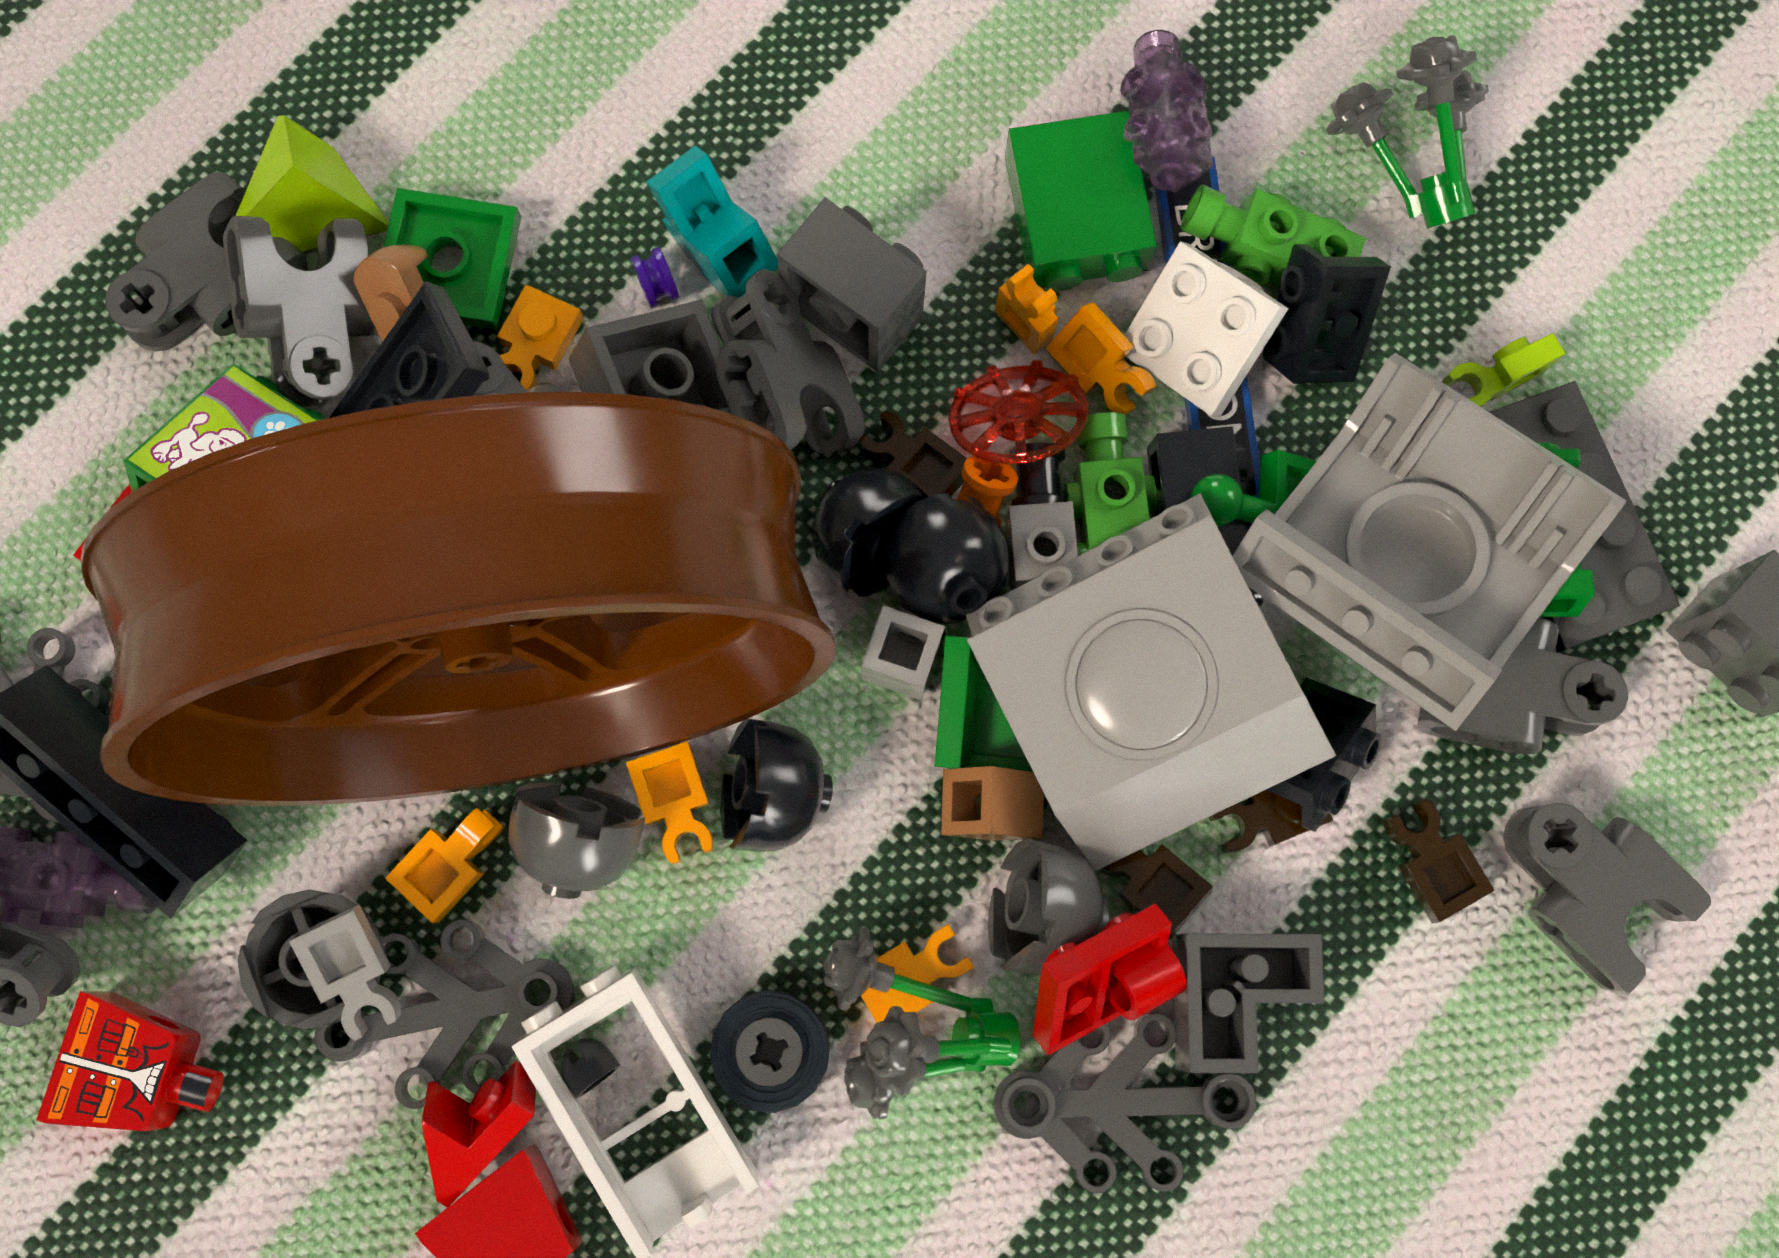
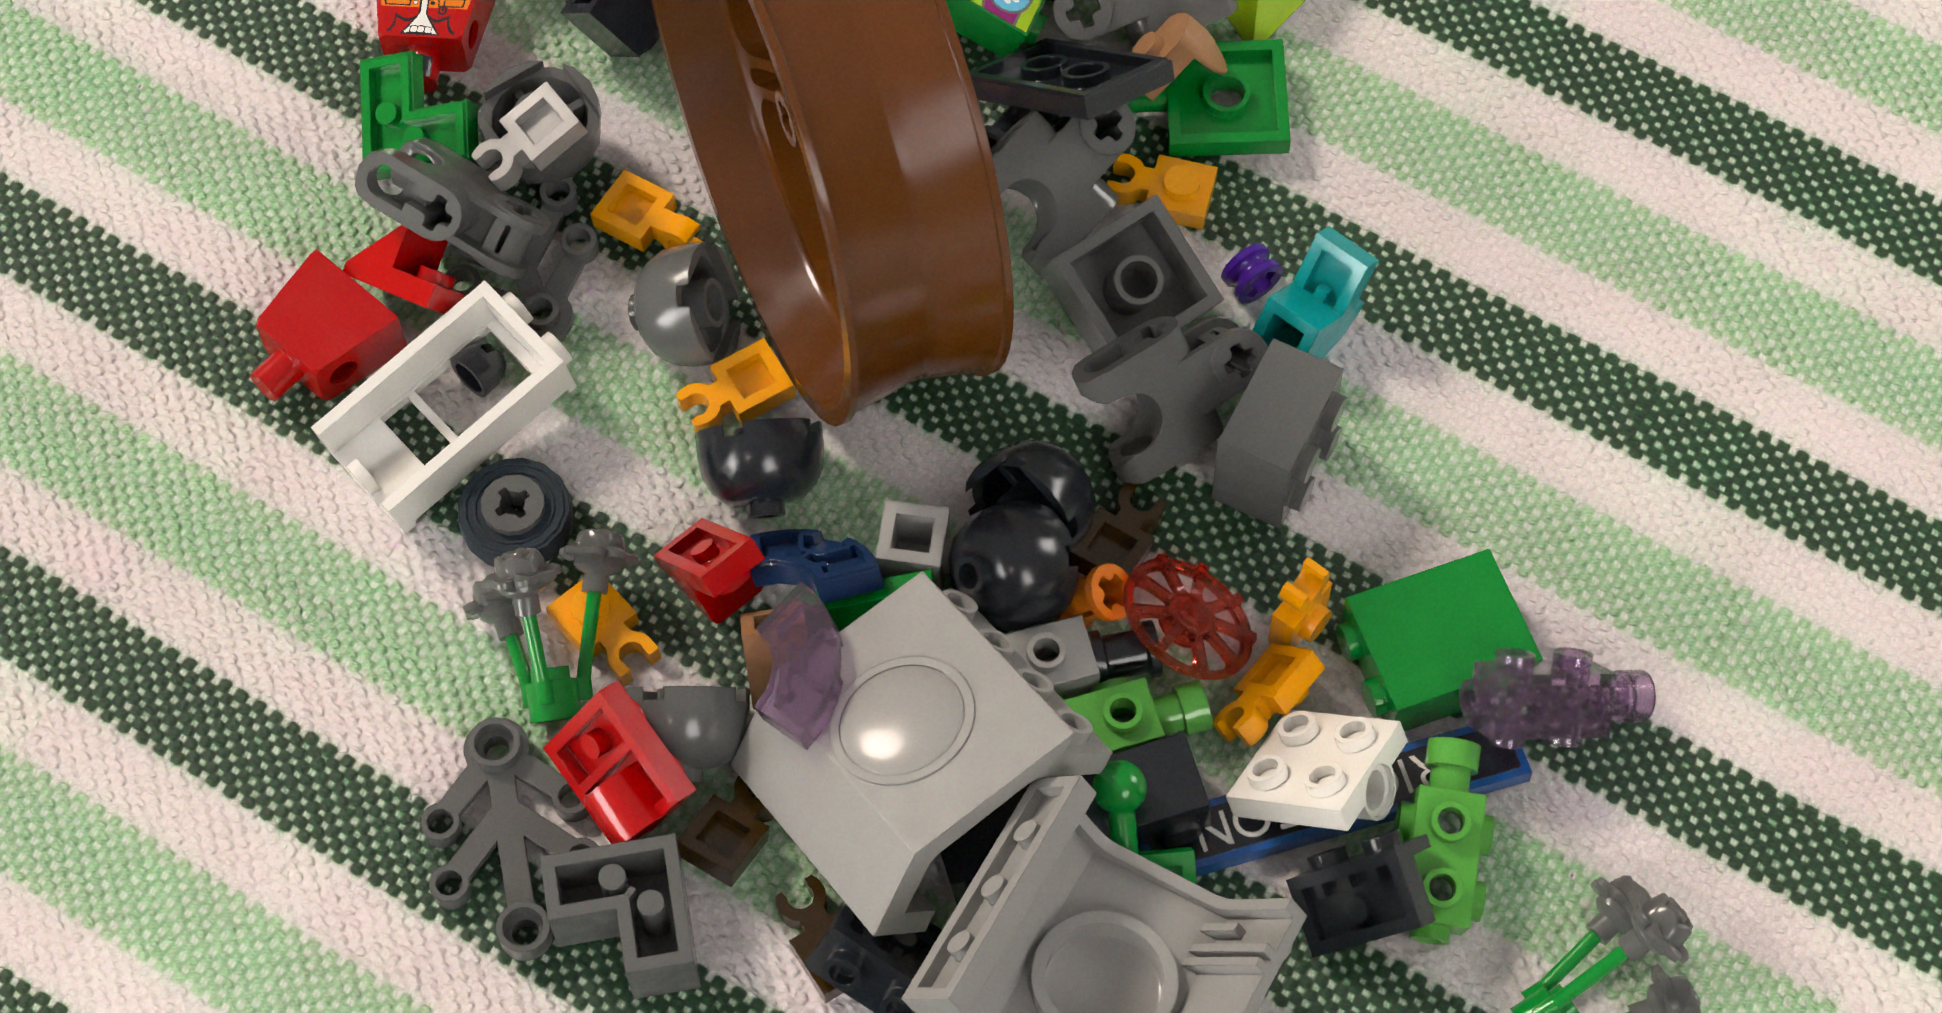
camera: 85 degrees right, 15 degrees down
none -> dark grey piece [355,138,551,279]
none -> green tile [360,51,479,180]
none -> red slope [653,518,765,624]
none -> dark blue tile [749,529,885,604]
none -> clear purple tile [754,581,843,750]

